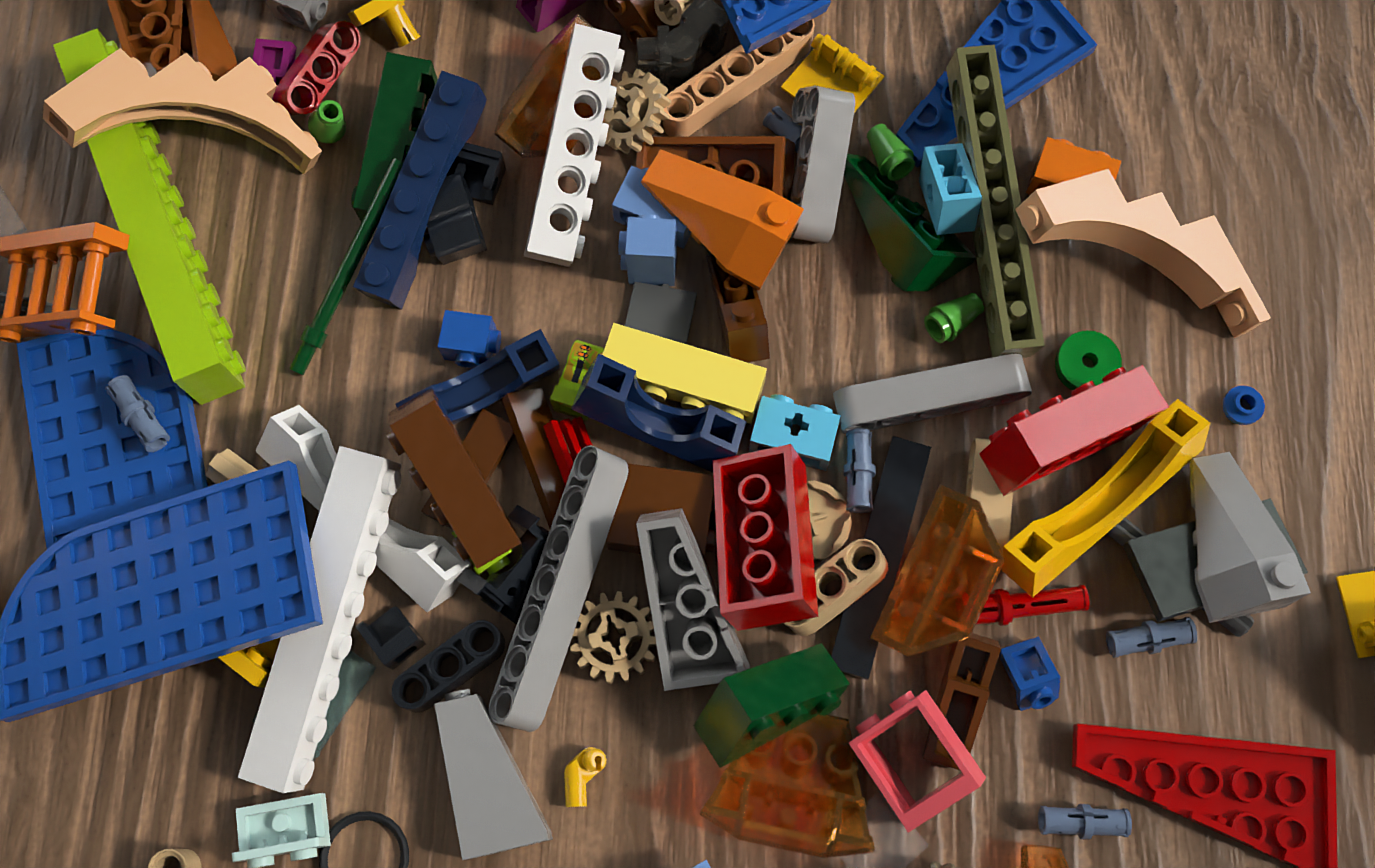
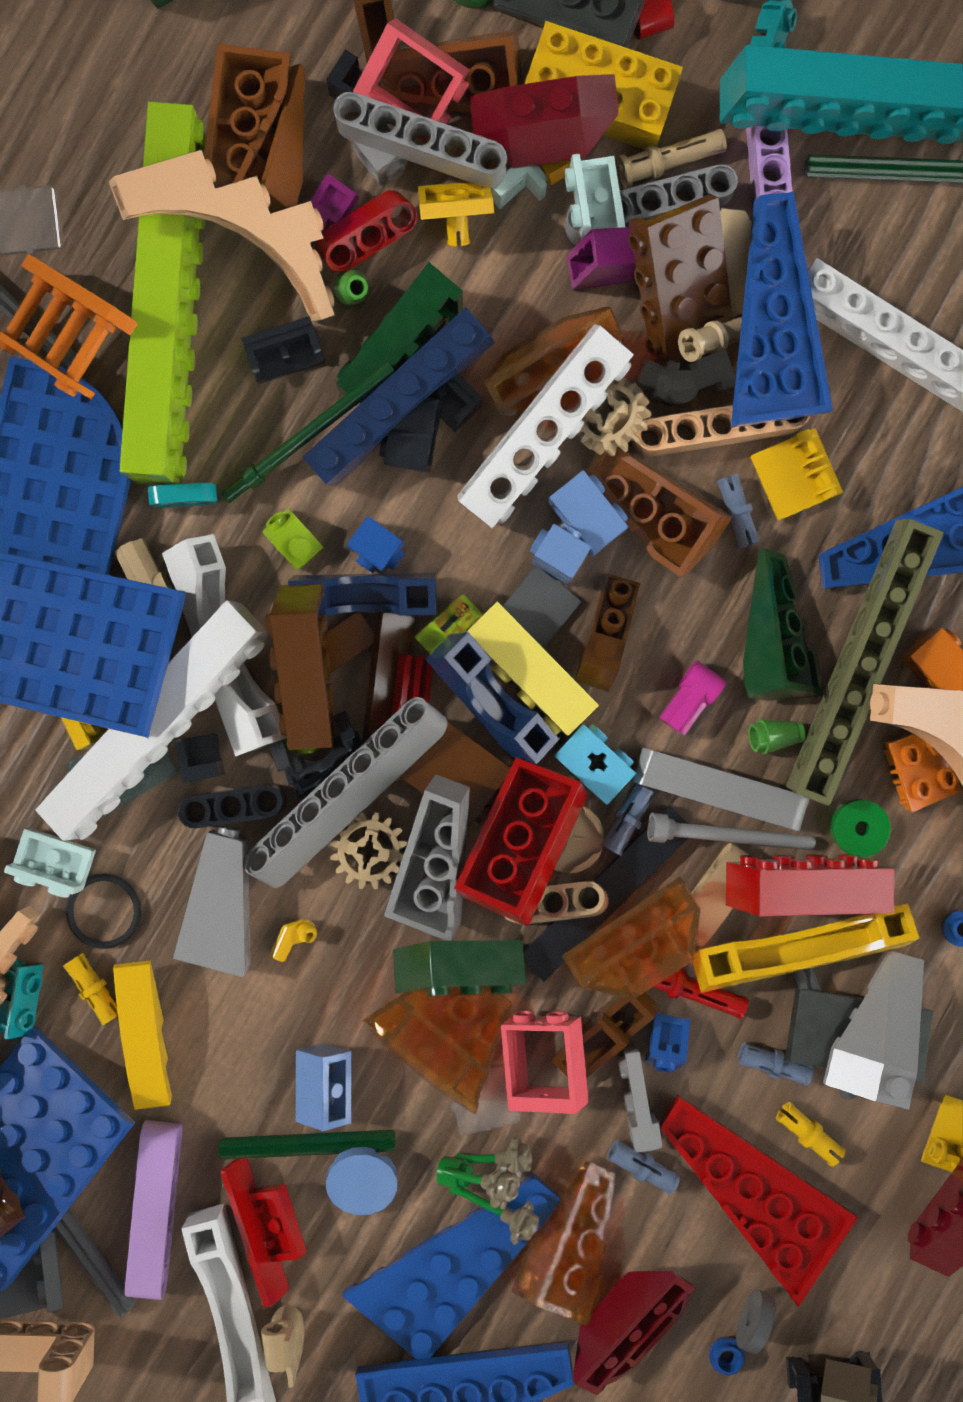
camera: 30 degrees right, 15 degrees up
sand blue pin [105,375,170,452] -> none
orange wedge [641,149,804,291] -> none
light grey beam [790,86,855,244] -> none
bright green cone [867,124,915,180] -> none
medium azure brick [919,143,982,235] -> none
none -> teal beam [148,483,217,508]
none -> black hinge [241,316,326,384]
none -> lime bracket [263,508,324,571]
none -> light grey plate [617,1043,663,1152]
none -> light grey piece [647,813,816,850]
none -> dark pink piece [658,660,727,736]
none -> yellow pin [776,1102,846,1167]
none -> orange hinge [883,734,963,813]

